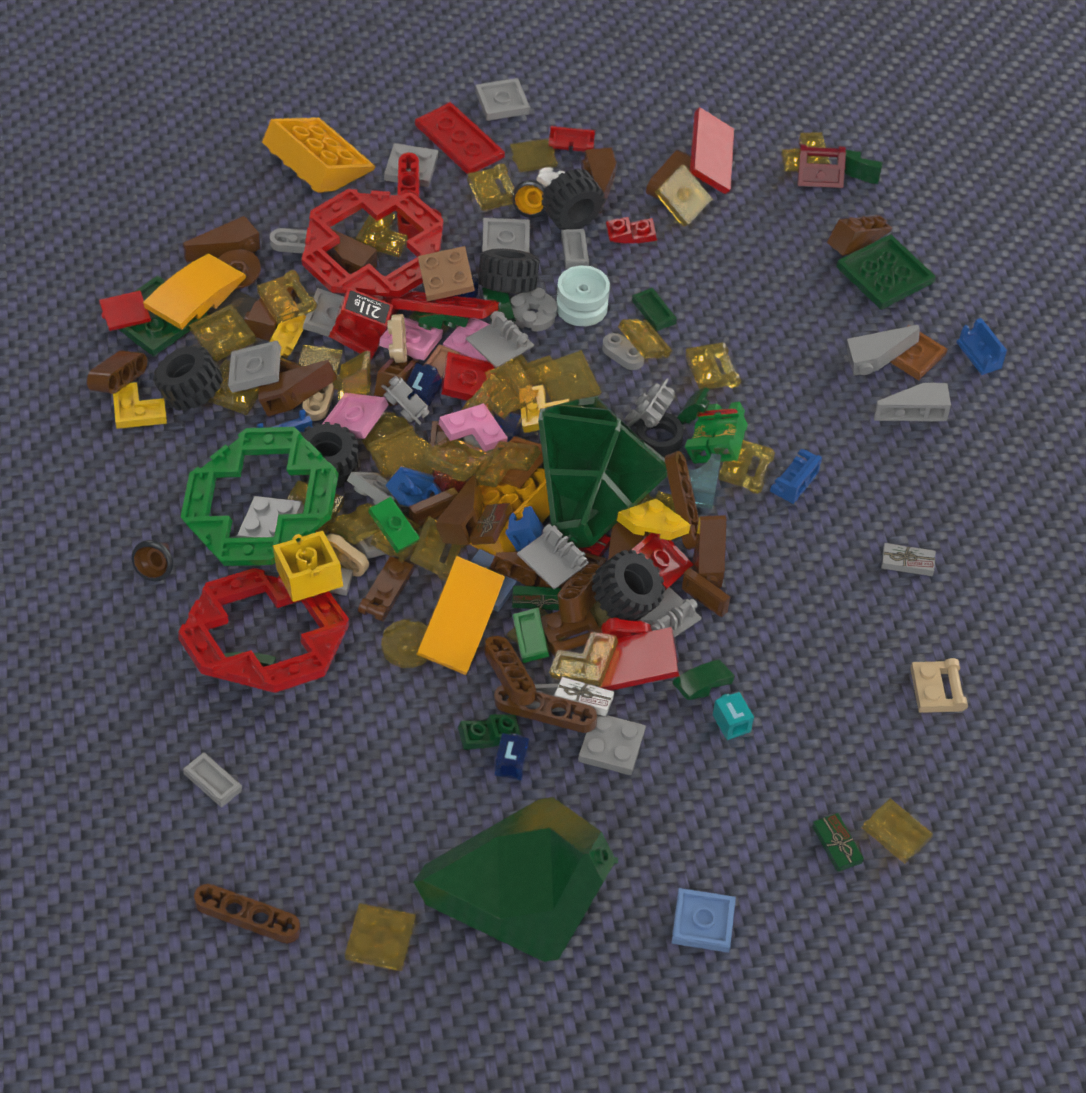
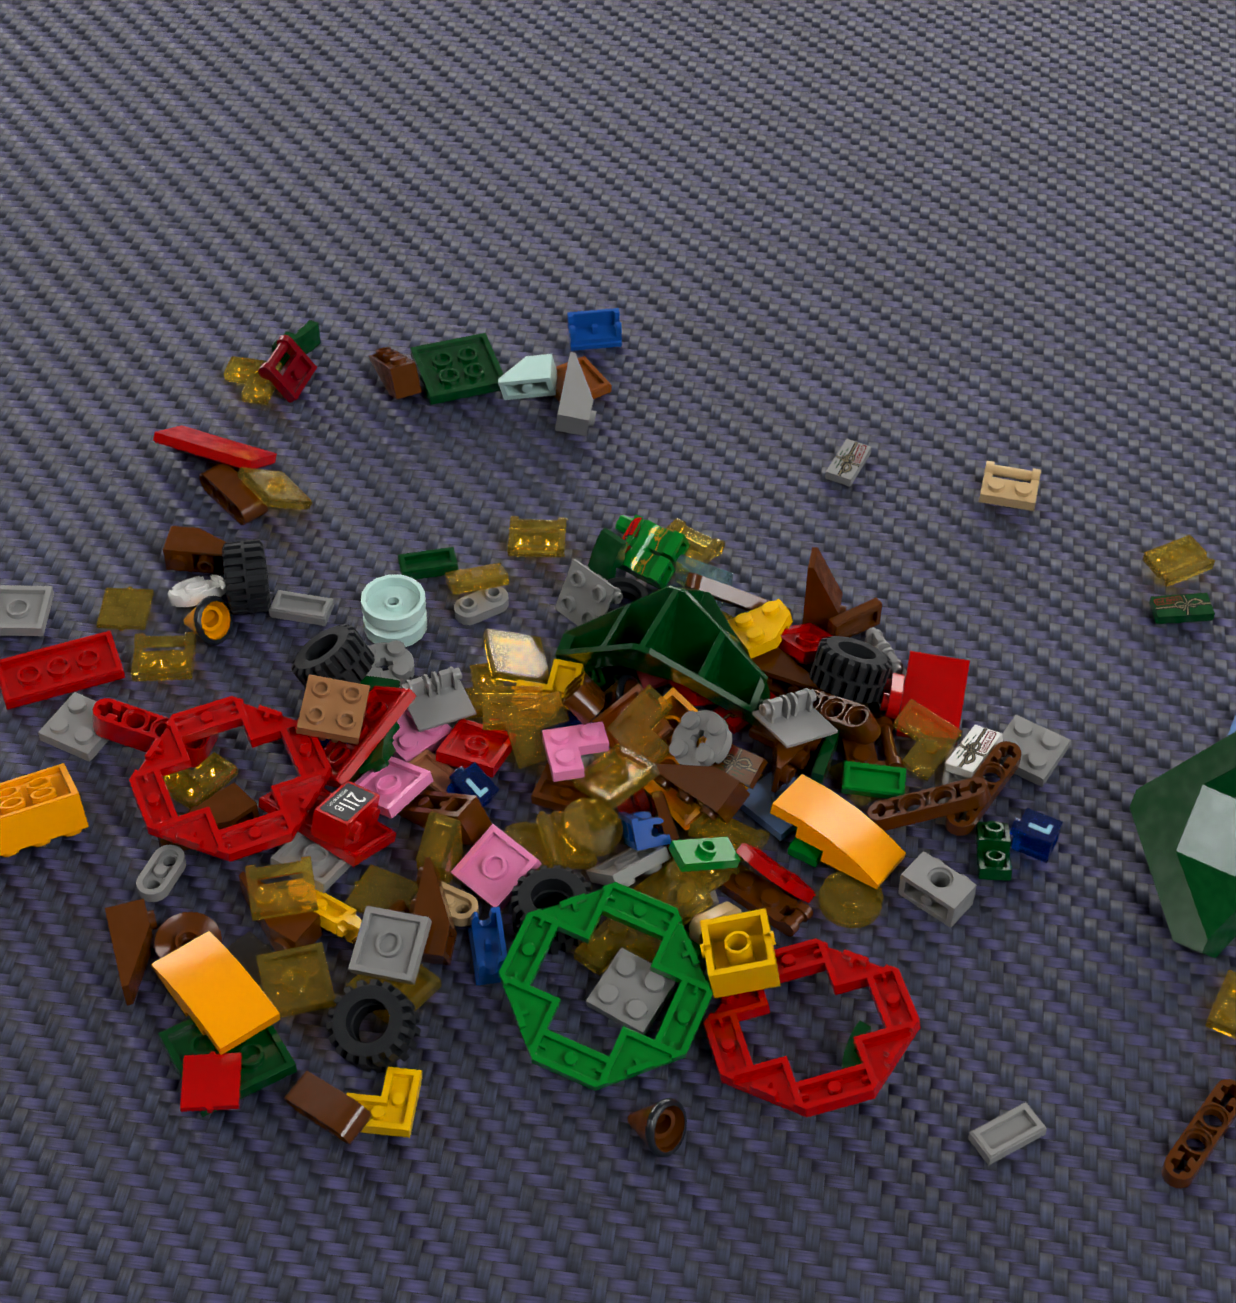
camera: 70 degrees left, 5 degrees down
light grey hinge [381,376,430,425] -> none
tan plate [388,314,407,363] -> none
light grey plate [482,218,530,253] -> none
blue hinge [505,506,545,552] -> none
red hinge [548,126,595,152] -> none
red slope [606,217,657,243] -> none
dark green slope [672,659,735,700] -> none
teal brick [713,692,754,740] -> none
blue hinge [770,449,822,504] -> none
light grey slope [874,383,951,421] -> none
none -> light aqua slope [498,354,557,400]
none -> reddish brown beam [562,671,605,725]
none -> light grey plate [669,710,732,766]
none -> red tile [736,843,816,903]
none -> light grey brick [898,851,977,928]

